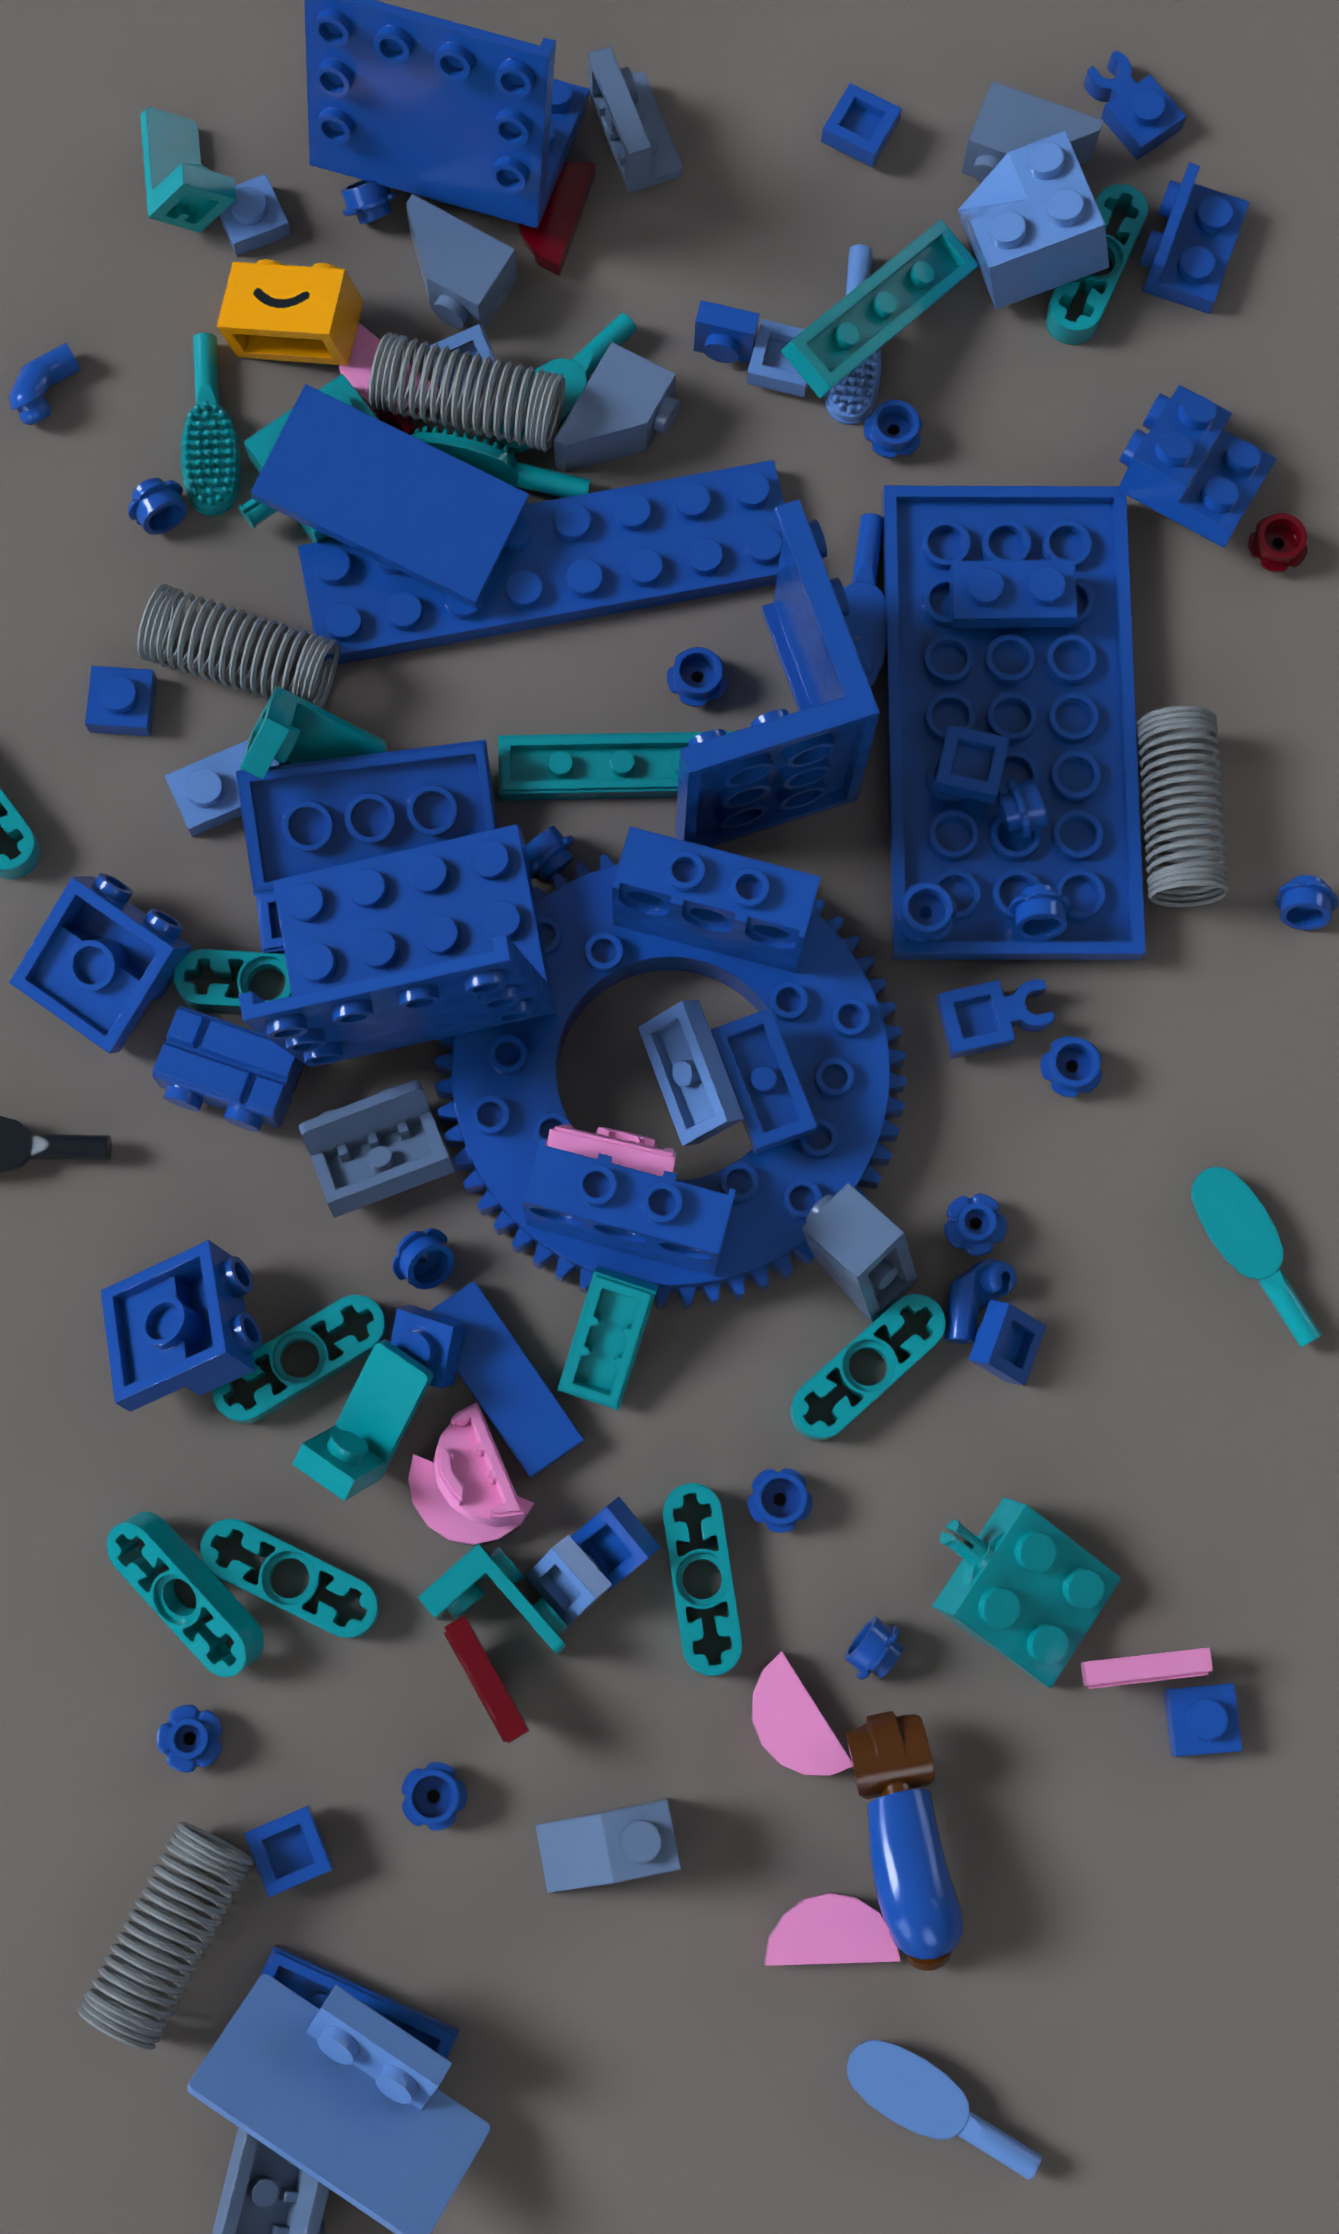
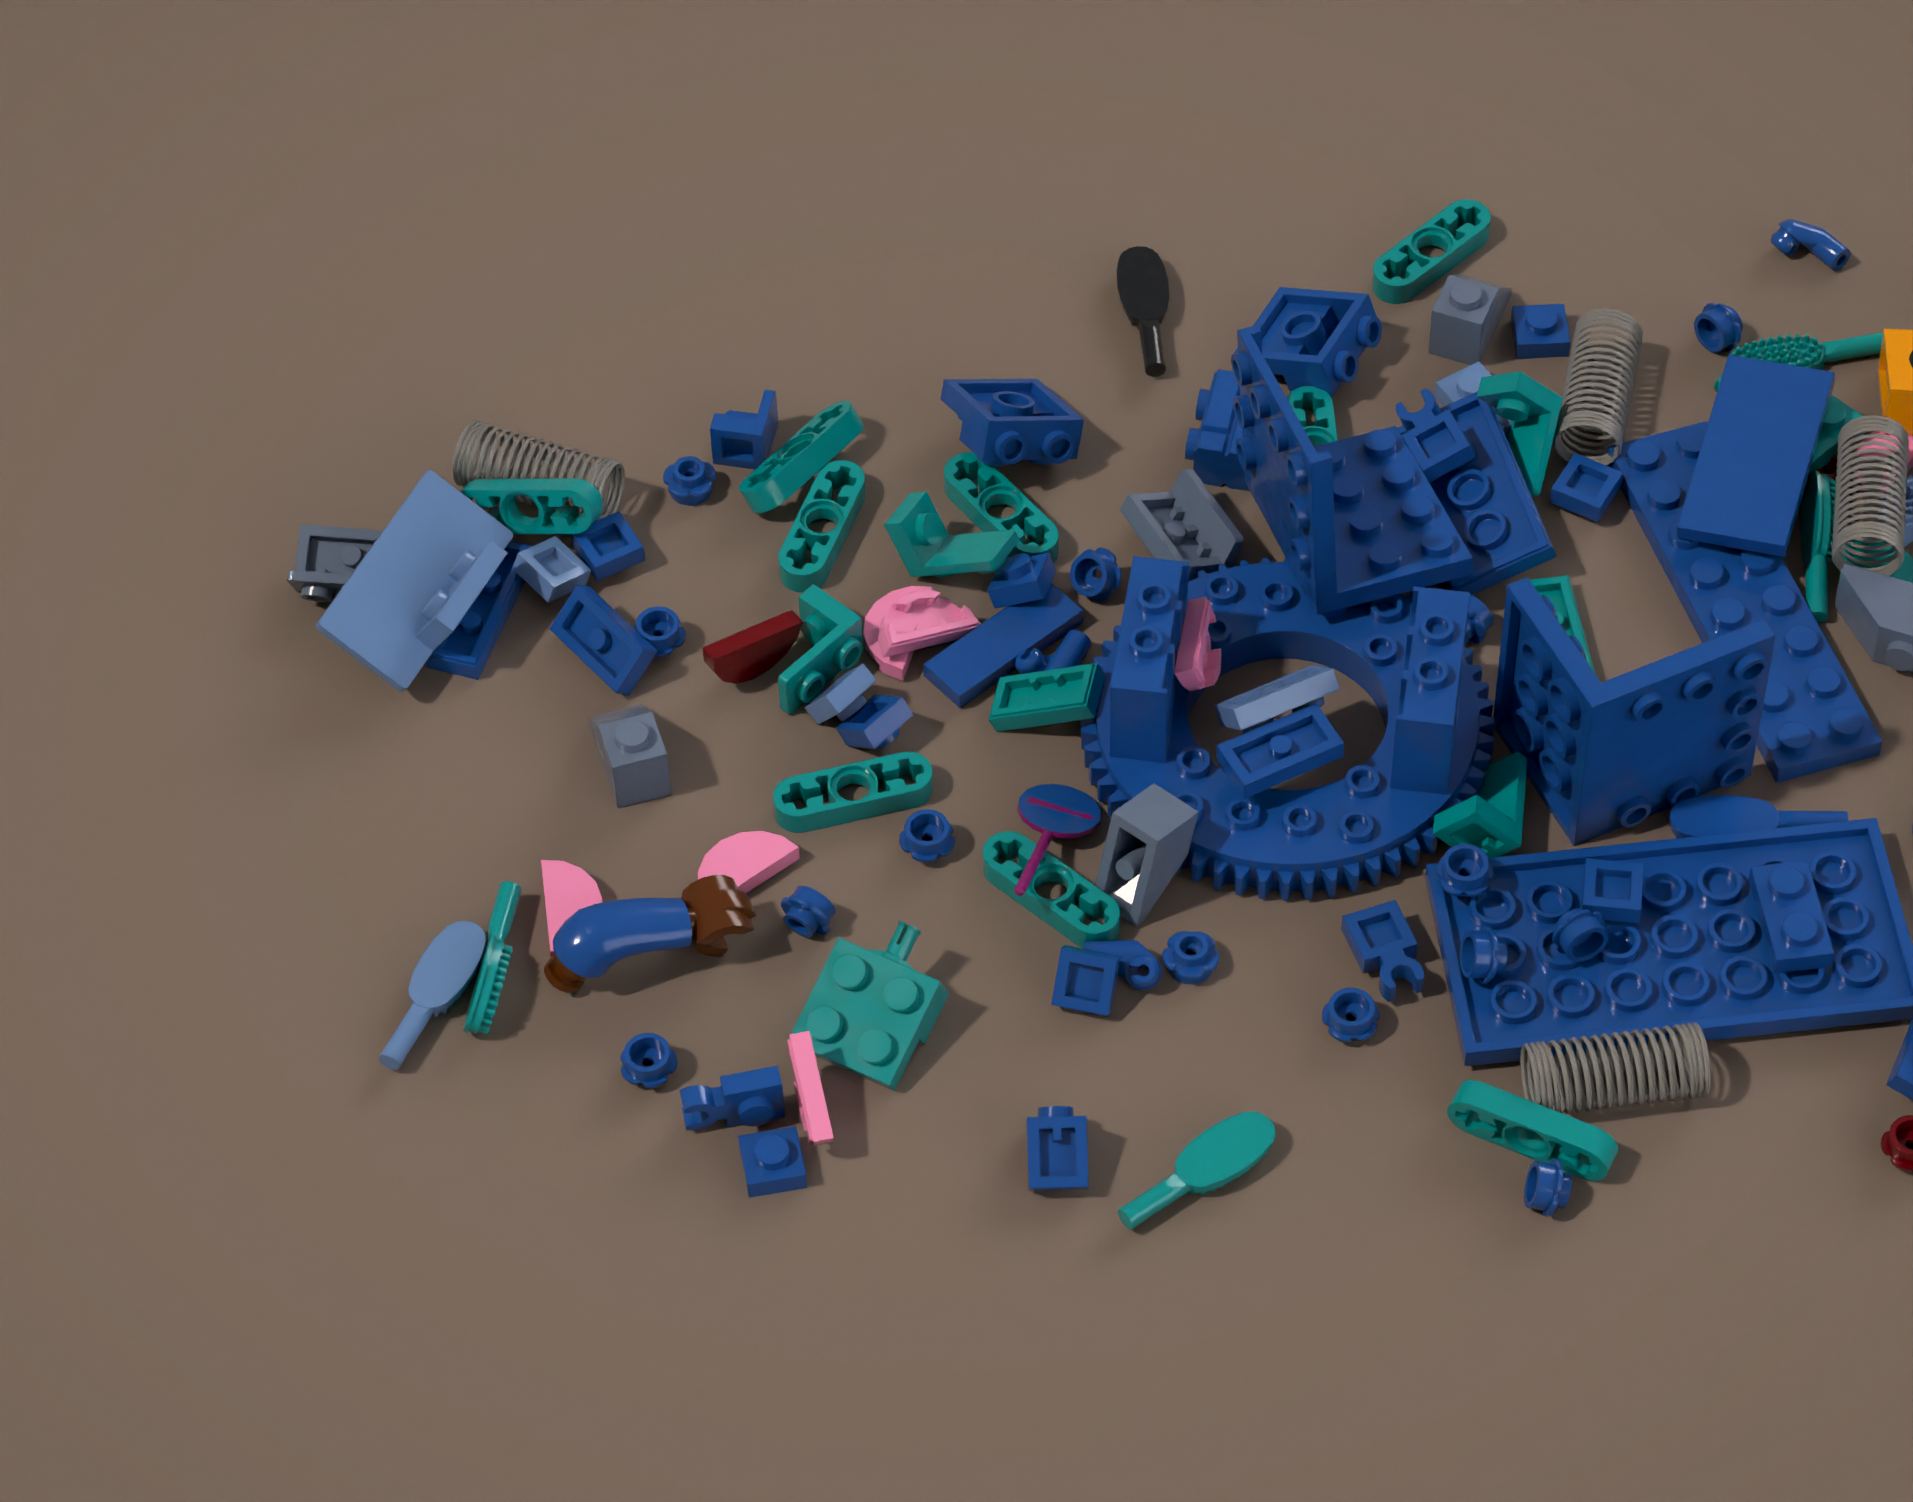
camera: 90 degrees right, 25 degrees down
none -> teal beam [460,478,603,534]
none -> teal piece [462,881,522,1034]
none -> medium blue plate [512,536,592,603]
none -> blue plate [549,585,657,695]
none -> blue plate [620,1033,678,1088]
none -> blue plate [680,1066,785,1130]
none -> blue panel [710,389,779,469]
none -> blue piece [1014,784,1101,896]
none -> blue arm [1015,630,1092,674]
none -> blue bracket [1026,1106,1089,1191]
none -> blue plate [1396,388,1476,483]
none -> sand blue slope [1428,274,1512,365]
none -> teal bracket [1433,752,1527,858]
none -> teal beam [1447,1080,1618,1181]
none -> blue plate [1550,453,1623,522]

